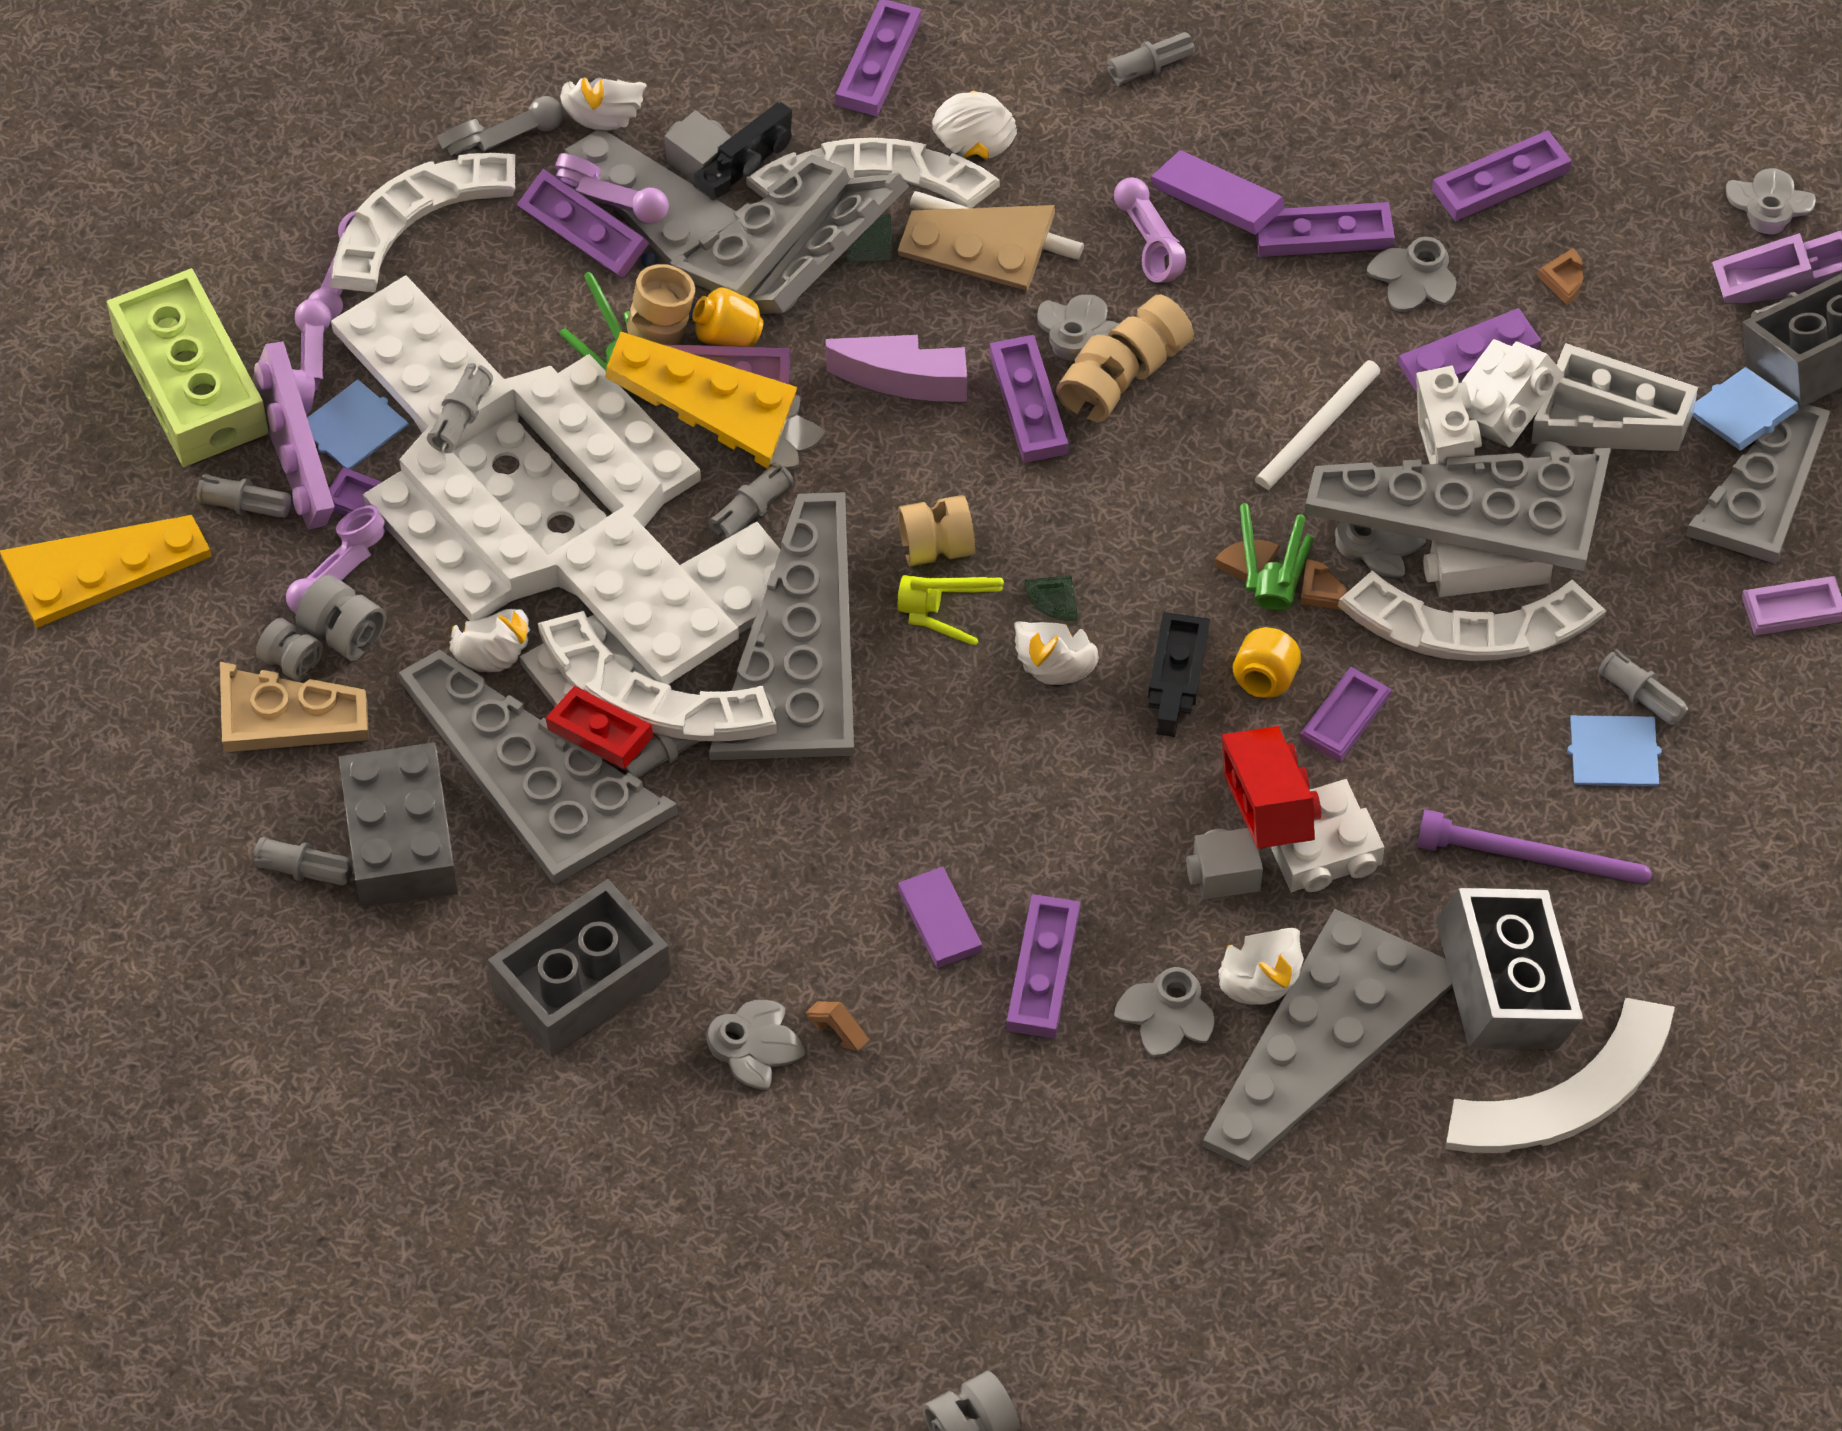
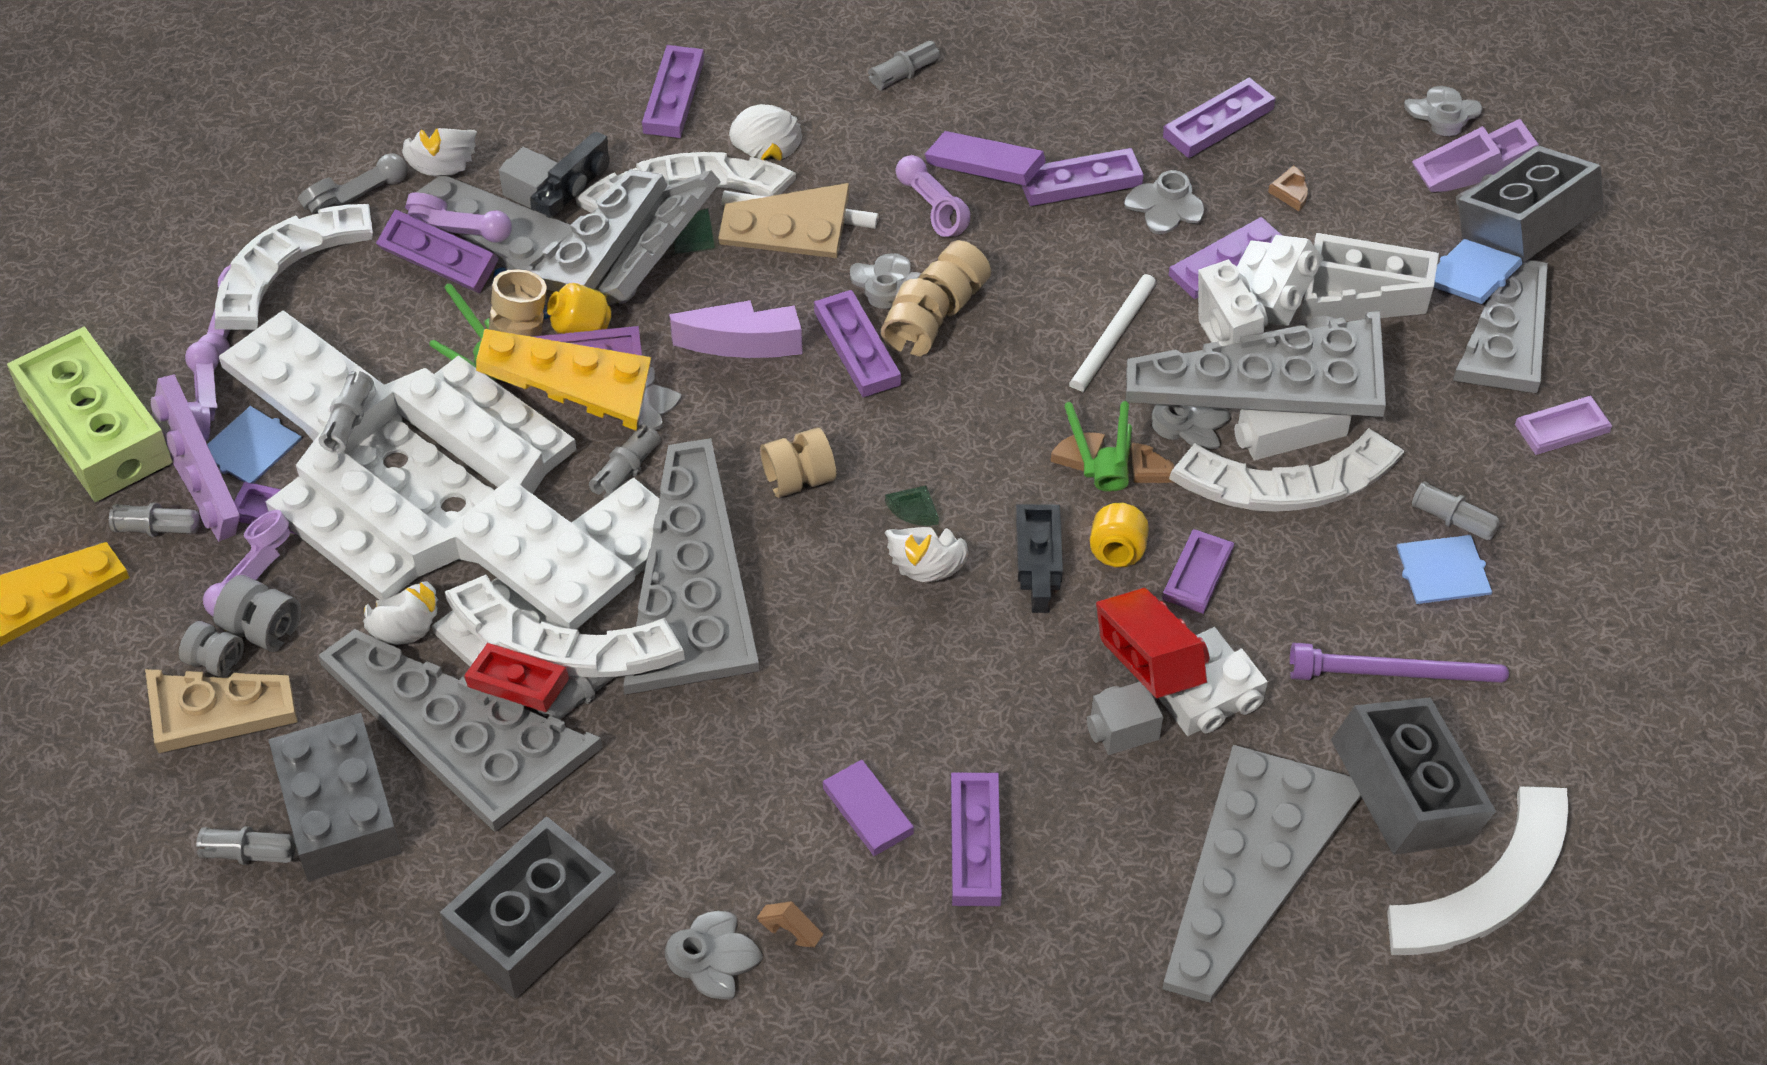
camera: 10 degrees left, 5 degrees down
neon yellow plant [897,575,1004,645] -> none
light grey plate [1114,967,1215,1058] -> none
white hair [1218,928,1304,1005] -> none

